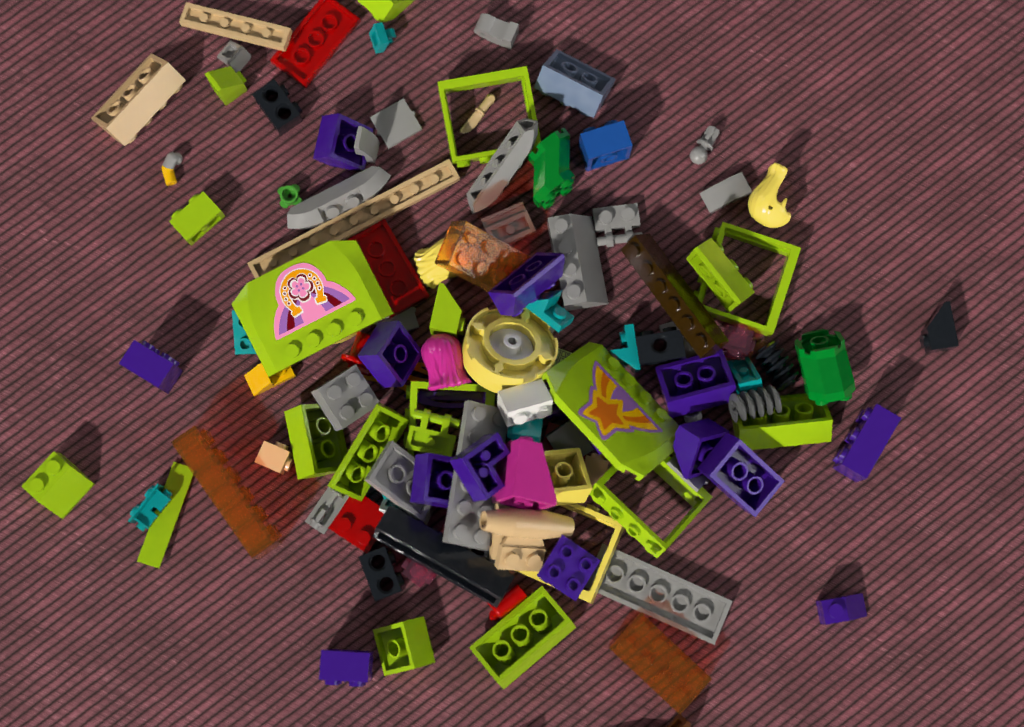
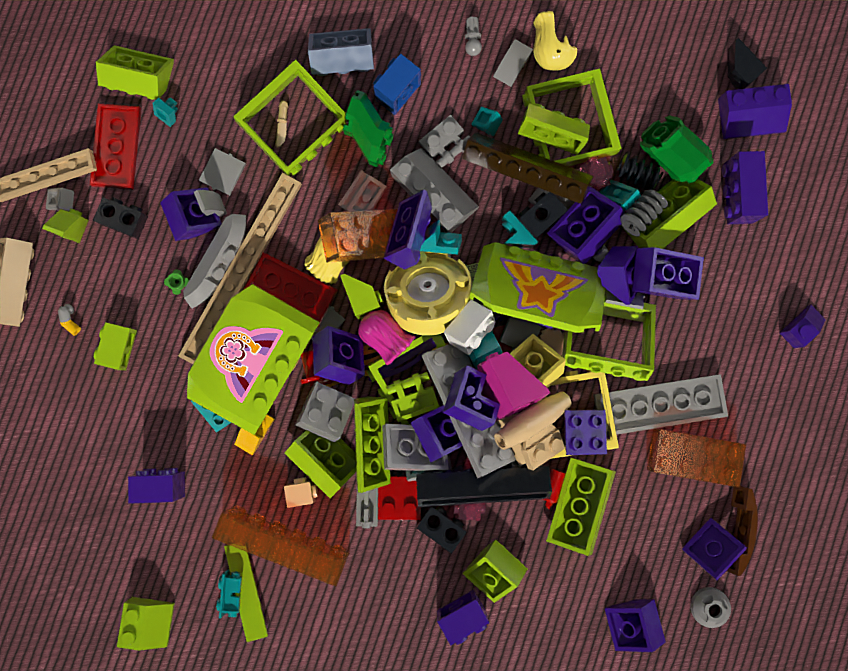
camera: 30 degrees left, 5 degrees up
light grey brick [466,118,538,214] -> none
light grey leg [474,13,519,50] -> none
none -> teal slope [472,107,503,136]
none -> dark purple slope [718,84,792,139]

